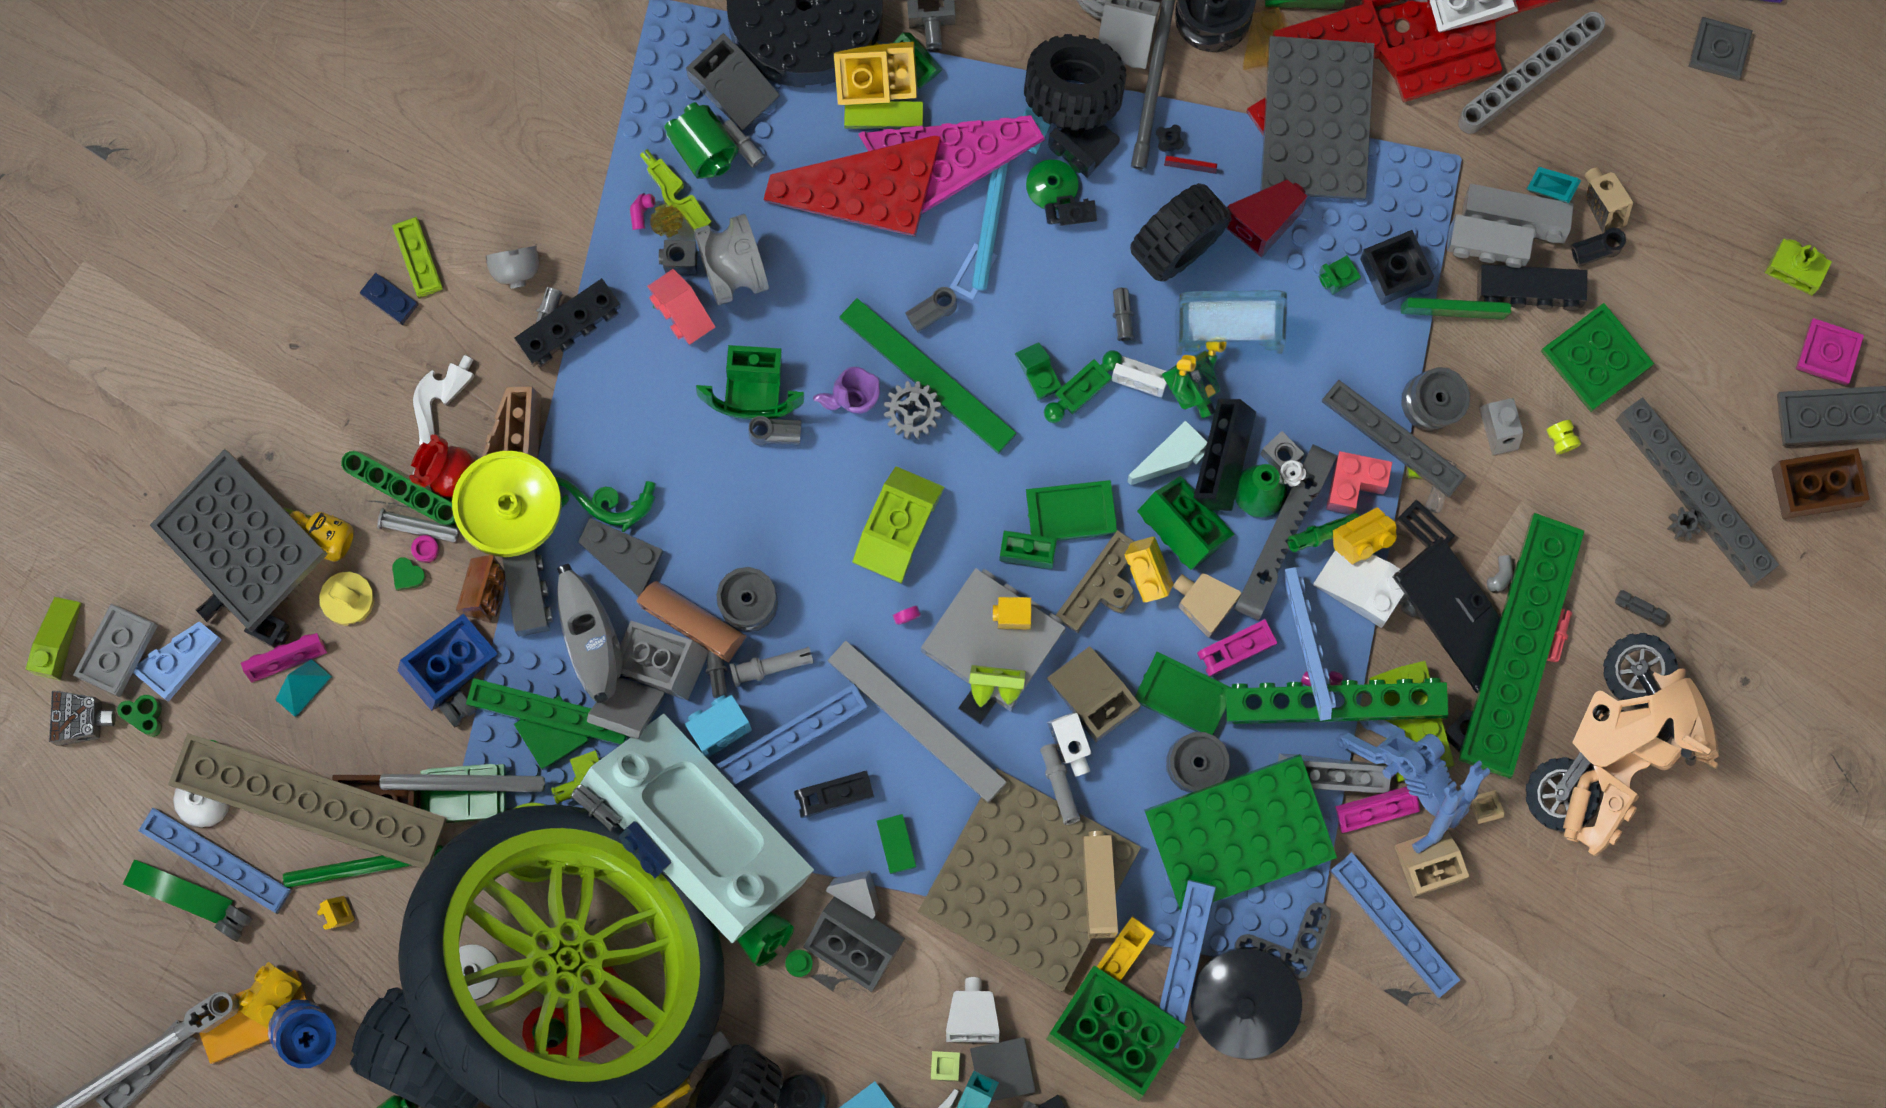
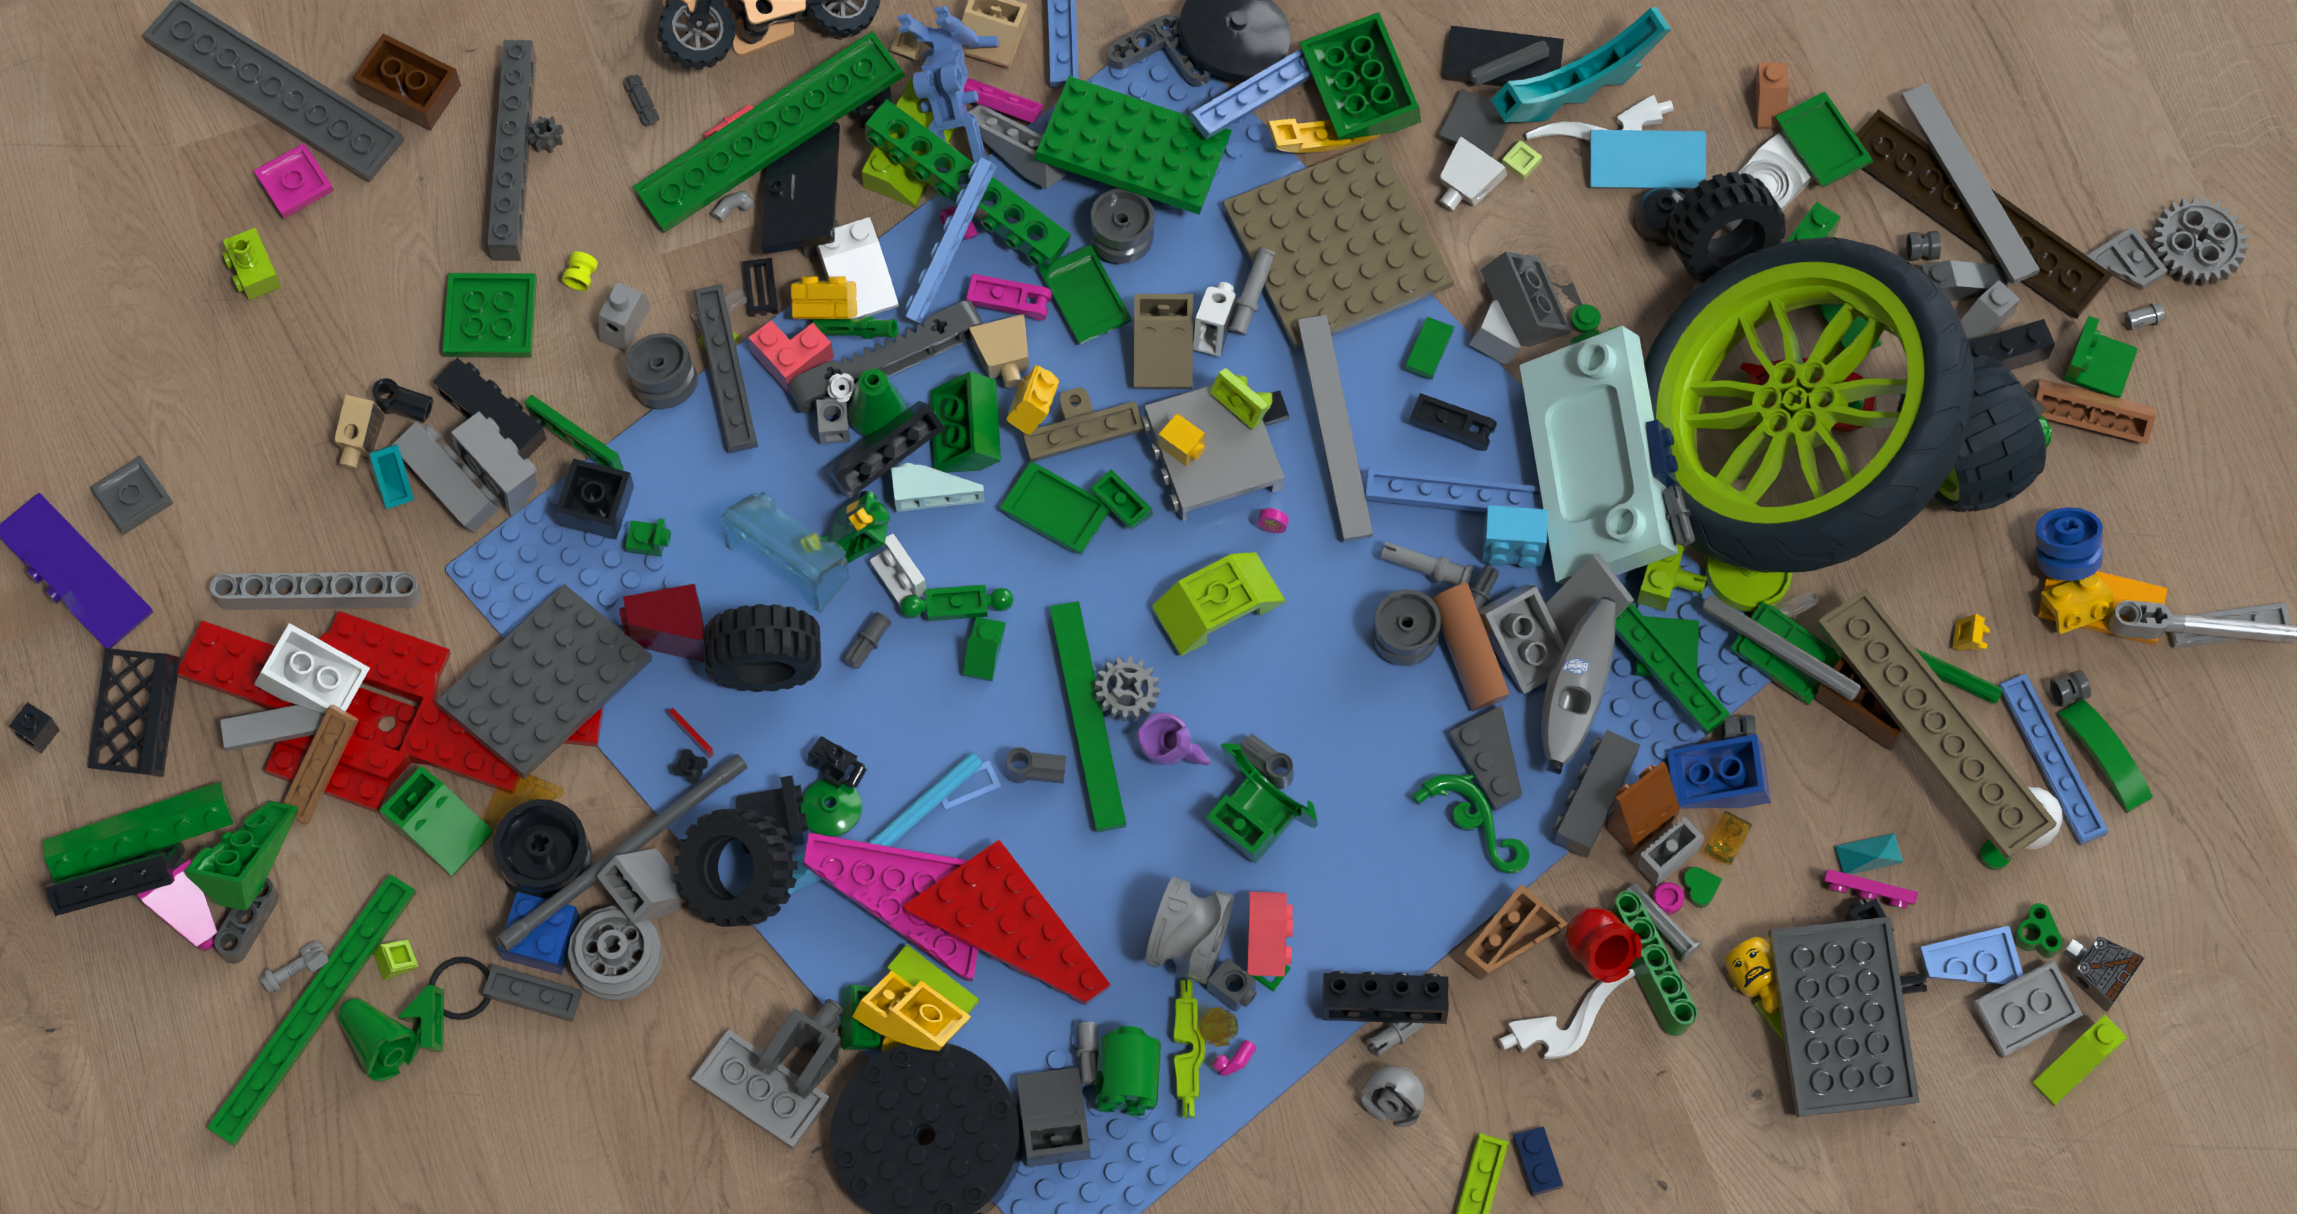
camera: 145 degrees left, 10 degrees down
light yellow tile [319,572,374,626] -> none
neon yellow dish [452,451,562,557] -> none
tan slope [1083,831,1118,939] -> none
none -> light grey brick [1637,817,1705,886]
none -> clear yellow bracket [1703,811,1752,866]

